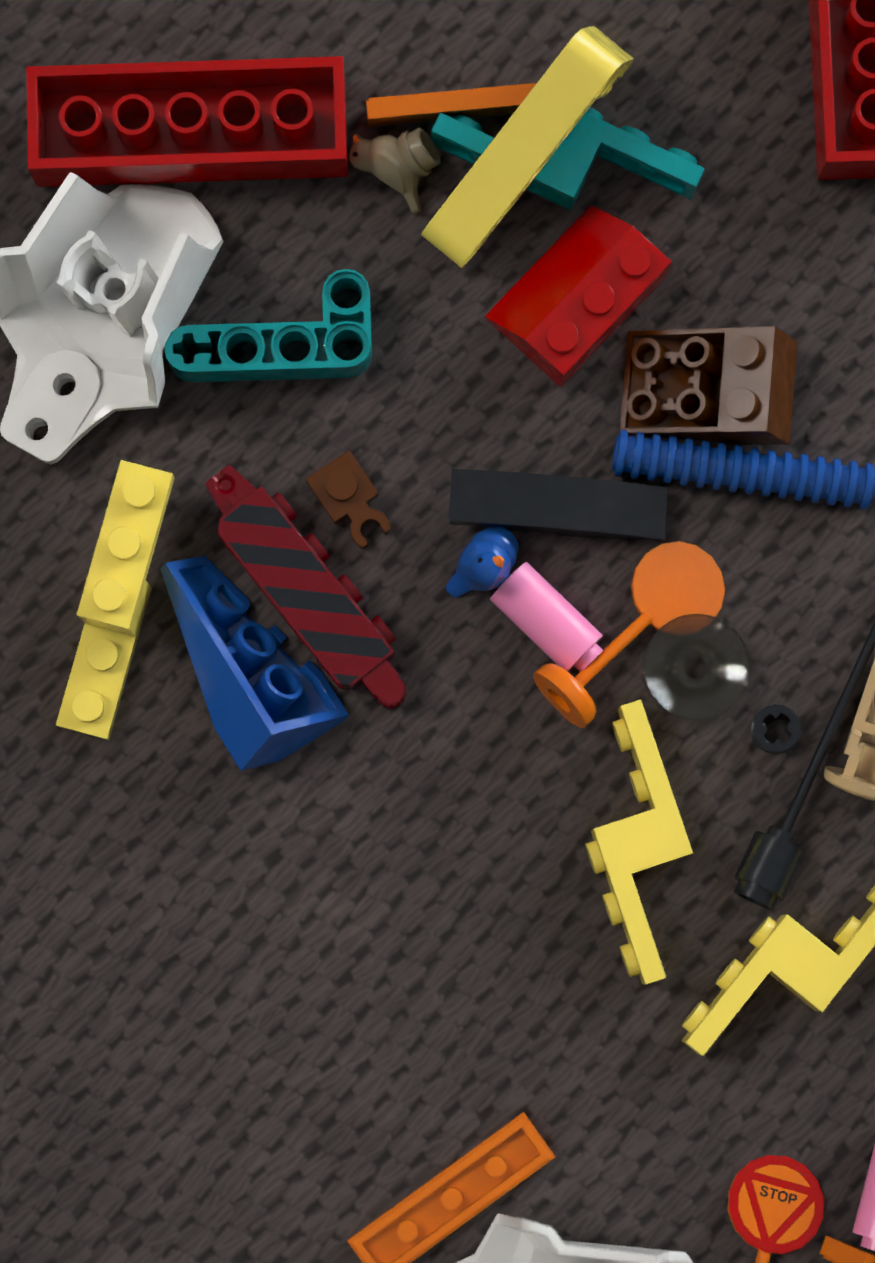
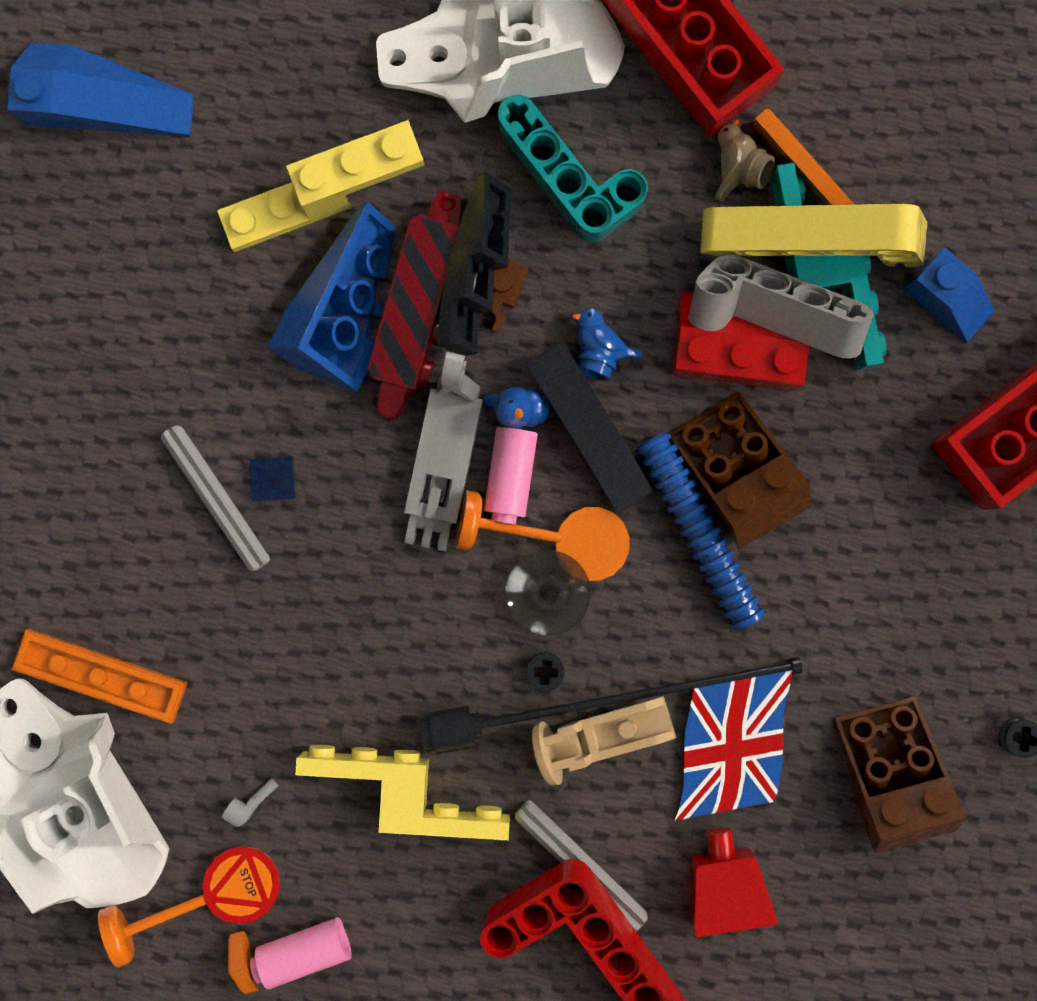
camera: 60 degrees right, 5 degrees up
light yellow bracket [585,699,693,985] -> none
none -> light grey axle [161,425,270,571]
none -> light grey hand [222,778,279,827]
none -> clear blue tile [249,457,296,502]
none -> light grey hinge [404,352,483,552]
none -> black slope [437,172,511,356]
none -> blue animal [572,309,643,381]
none -> light grey beam [688,254,873,358]
none -> blue slope [903,247,994,343]

